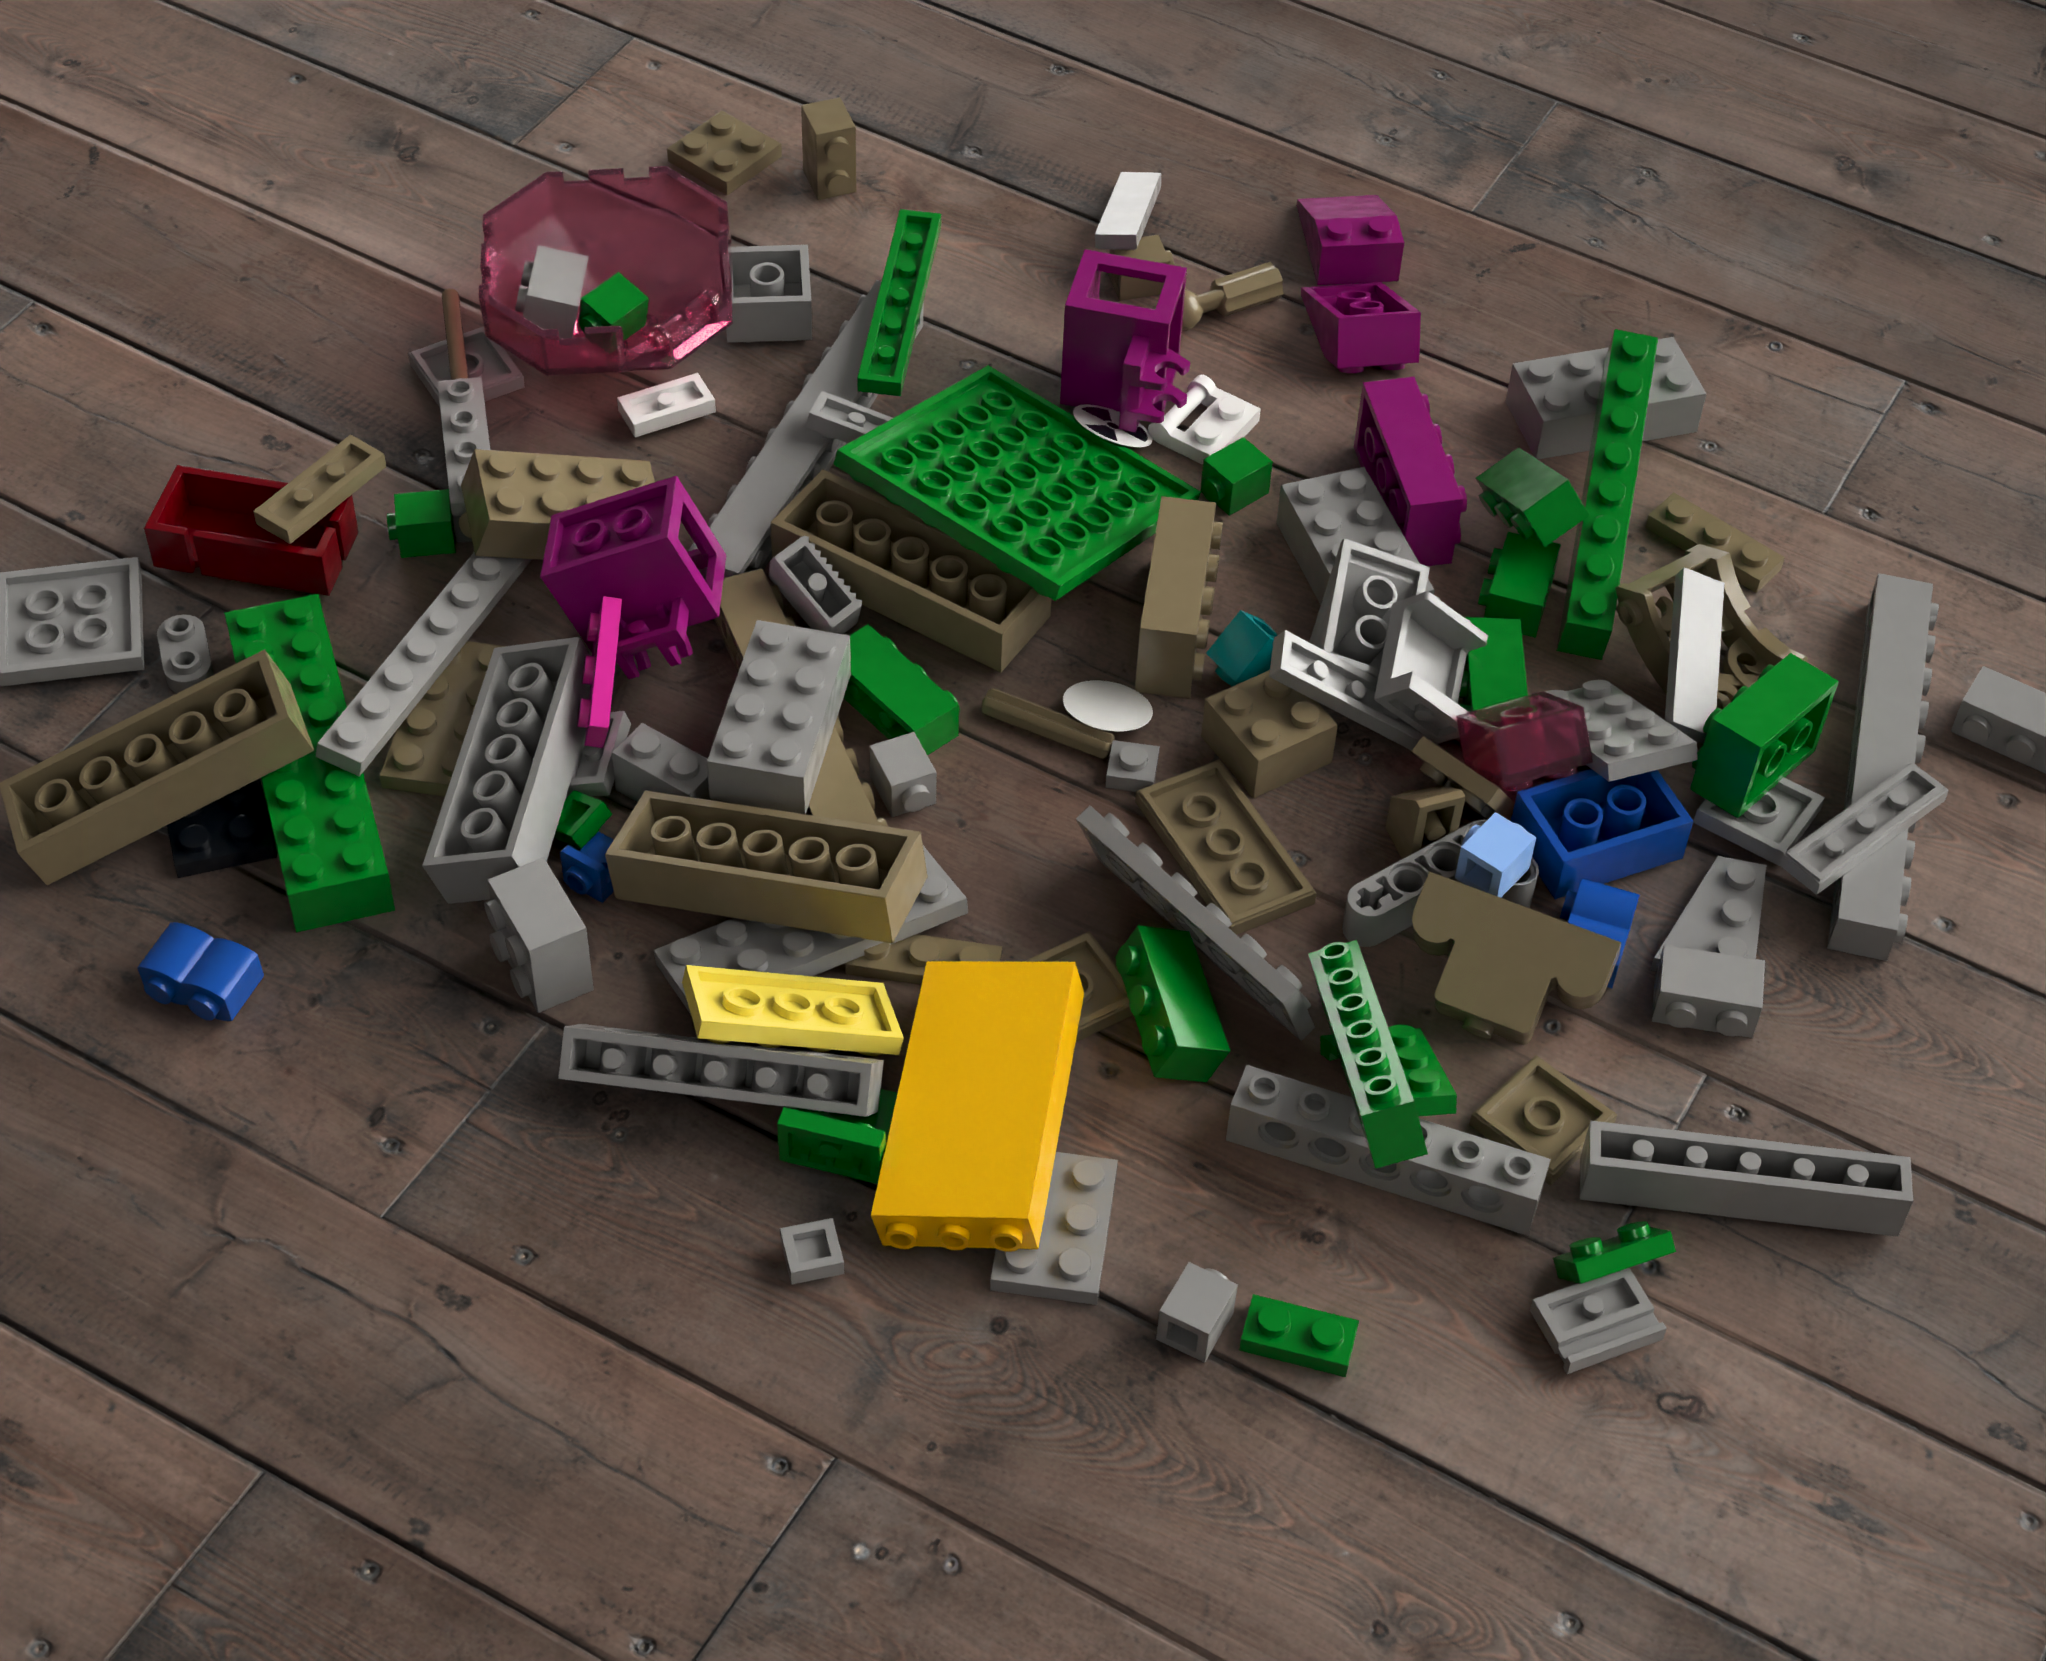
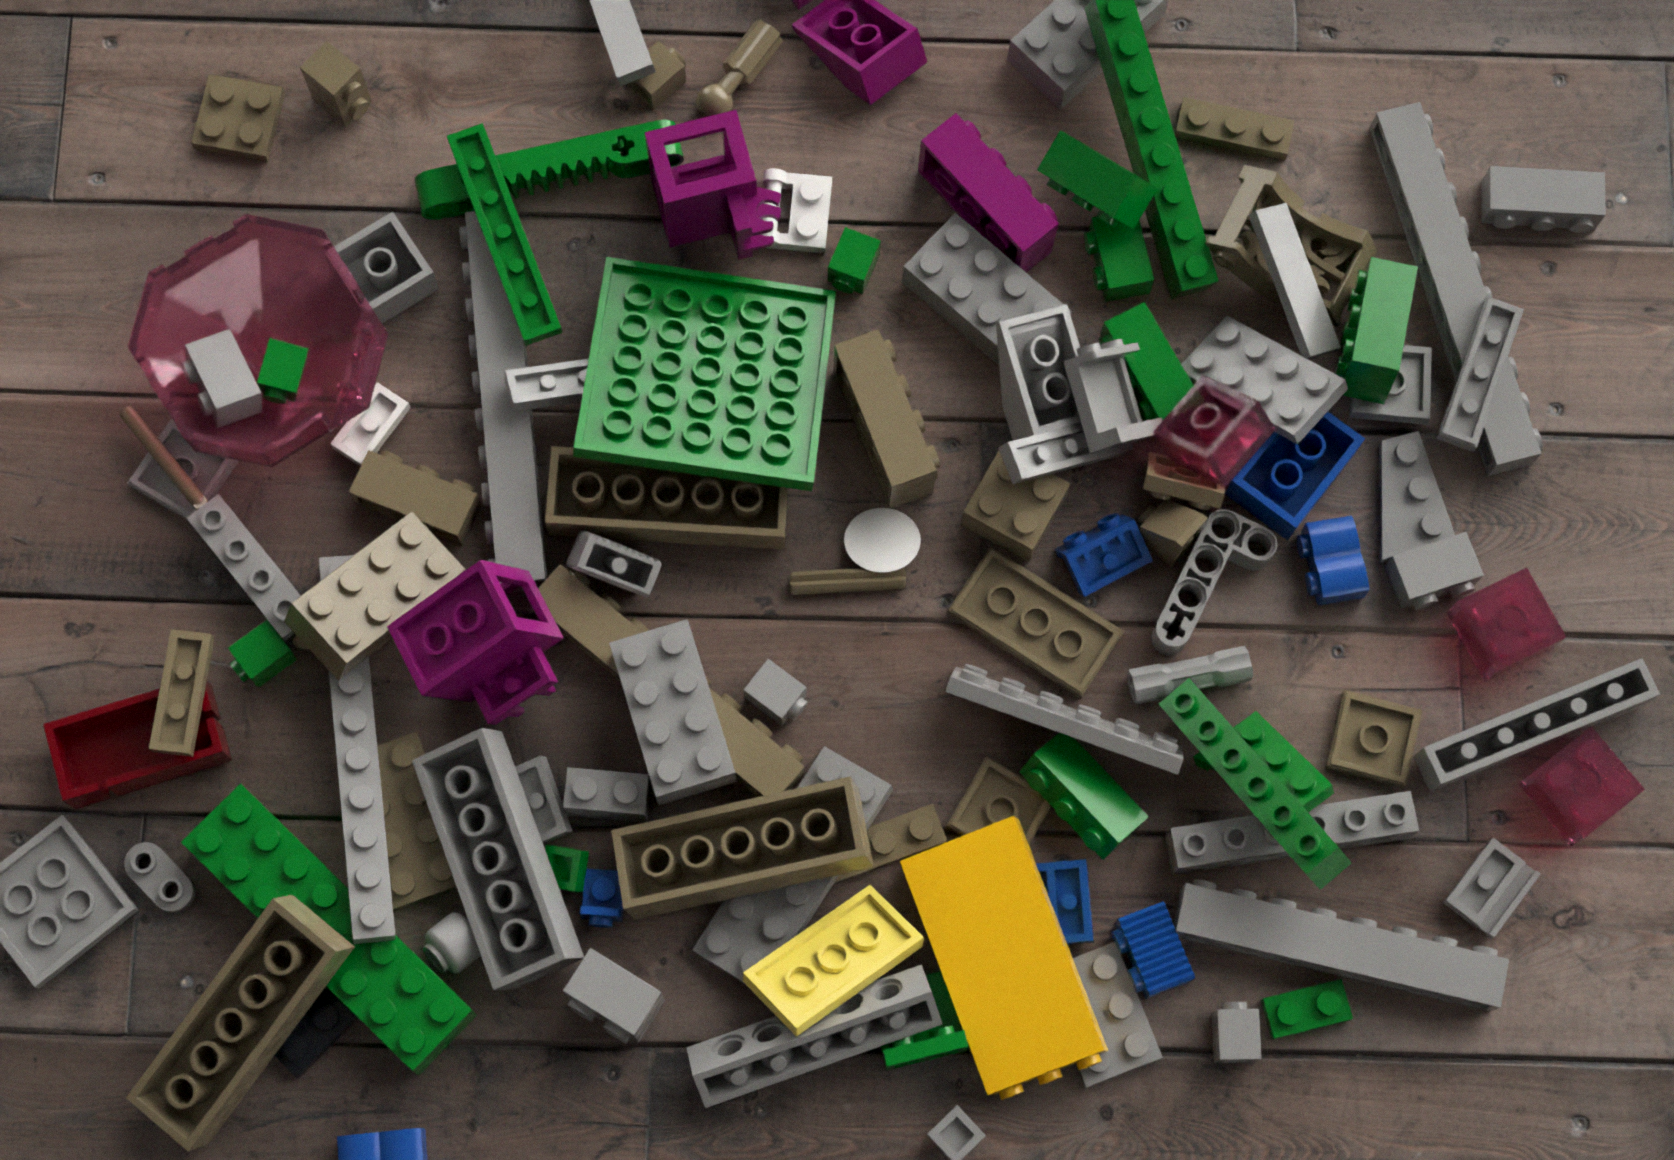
camera: 30 degrees left, 25 degrees up
dark pink plate [577,596,622,748] -> none
green brick [844,624,960,755] -> none
white sticker [1073,404,1153,447] -> none
light grey plate [1105,740,1160,792] -> none
teal brick [1206,610,1278,686] -> none
dark tan brick [1412,871,1621,1045] -> none
light blue brick [1455,812,1536,898] -> none
green plate [1553,1221,1676,1284] -> none
none -> dark tan brick [349,450,481,546]
none -> green gear [414,119,684,220]
none -> light grey head [423,912,481,974]
none -> blue wing [1036,859,1094,945]
none -> blue bracket [1055,513,1153,597]
none -> blue brick [1111,901,1195,999]
none -> light grey axle [1127,646,1253,705]
none -> light grey brick [1173,879,1509,1012]
none -> clear pink brick [1447,567,1566,682]
none -> clear pink brick [1518,726,1645,846]

